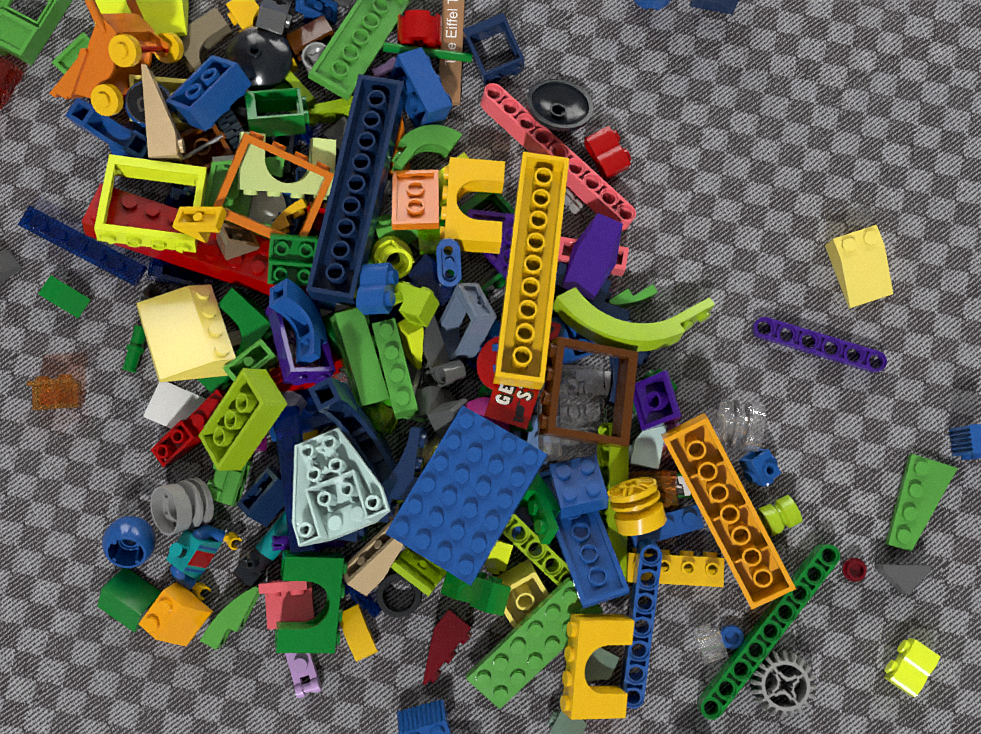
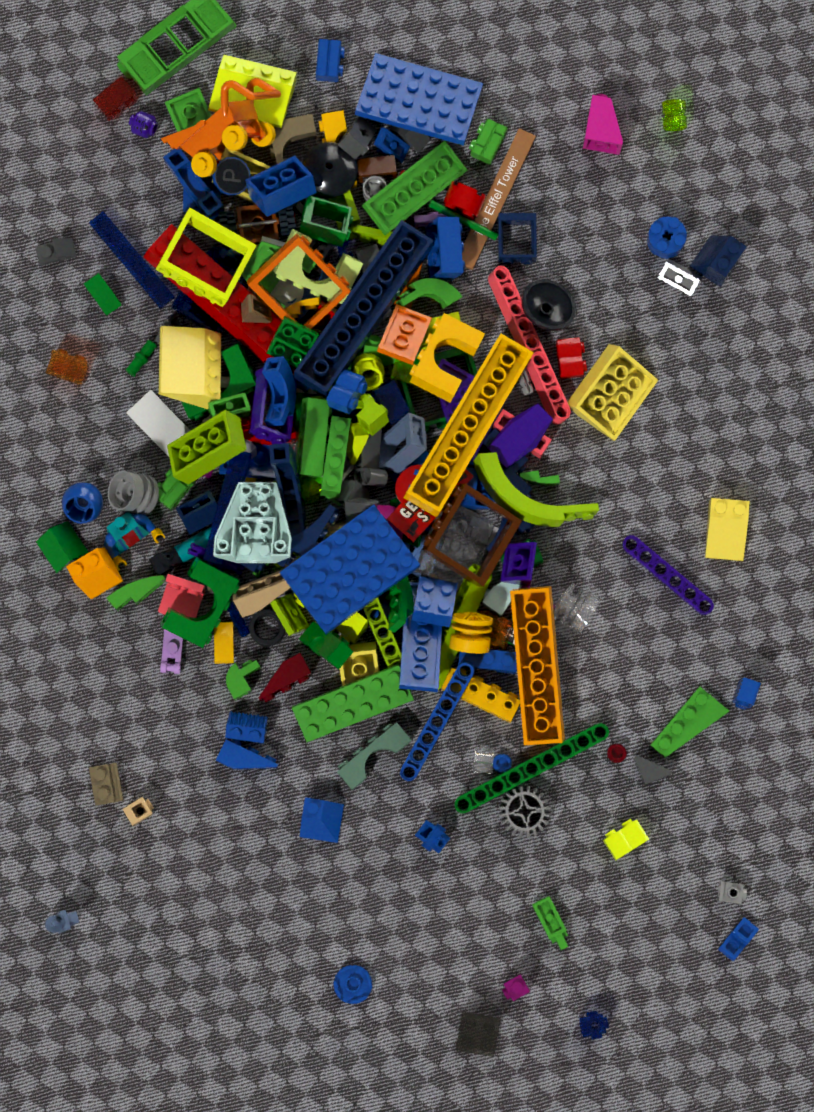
camera: 15 degrees right, 0 degrees up
tan slope [141,64,186,162] -> none
red slope [151,389,226,468] -> none
yellow slope [172,207,227,243] -> none
blue plate [436,238,462,287] -> none
yellow arch [560,614,634,720] -> none
blue brick [738,448,781,486] -> none
lime wheel [757,495,803,537] -> none
none -> dark purple head [129,111,158,139]
none -> bright green brick [226,659,261,701]
none -> light yellow slope [567,344,658,441]
none -> slope [658,259,702,296]

